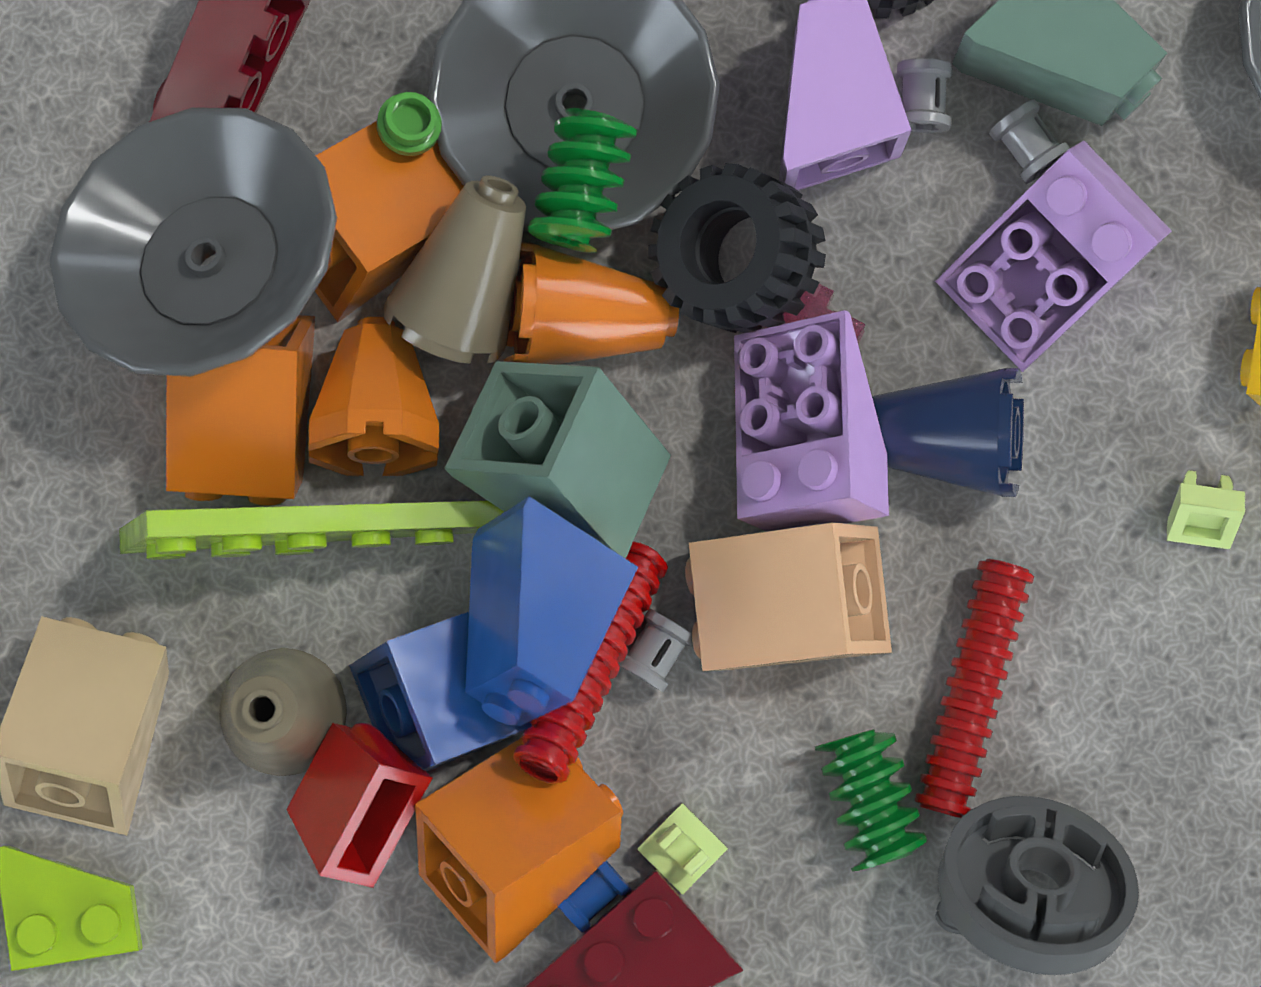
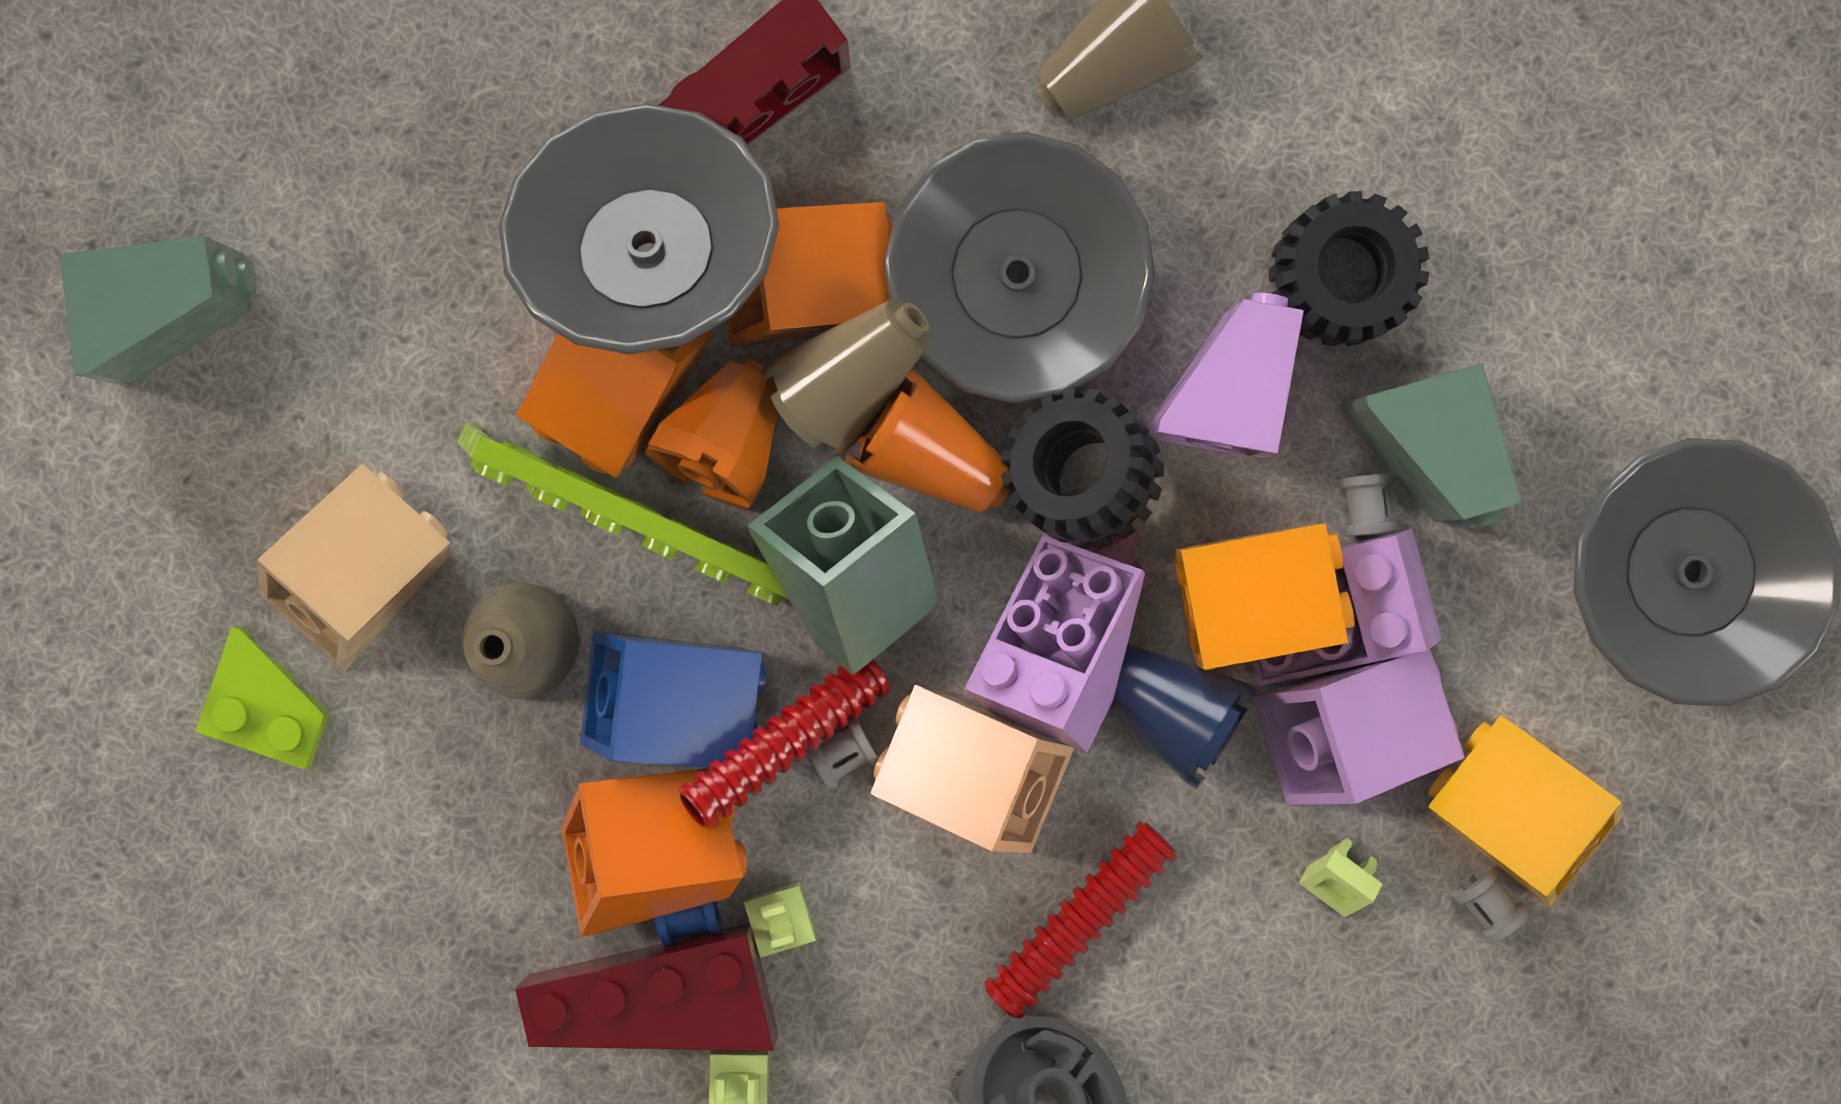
camera: 25 degrees right, 5 degrees up
red torso [286,722,433,888] -> none
bright green plate [377,92,442,156] -> none
blue slope [465,496,638,726] -> none
green piece [528,108,637,253] -> none
green piece [814,729,927,872] -> none
light grey bush [897,59,952,133] -> none
none -> light orange slope [1172,523,1354,670]
none -> lavender slope [1253,649,1465,805]

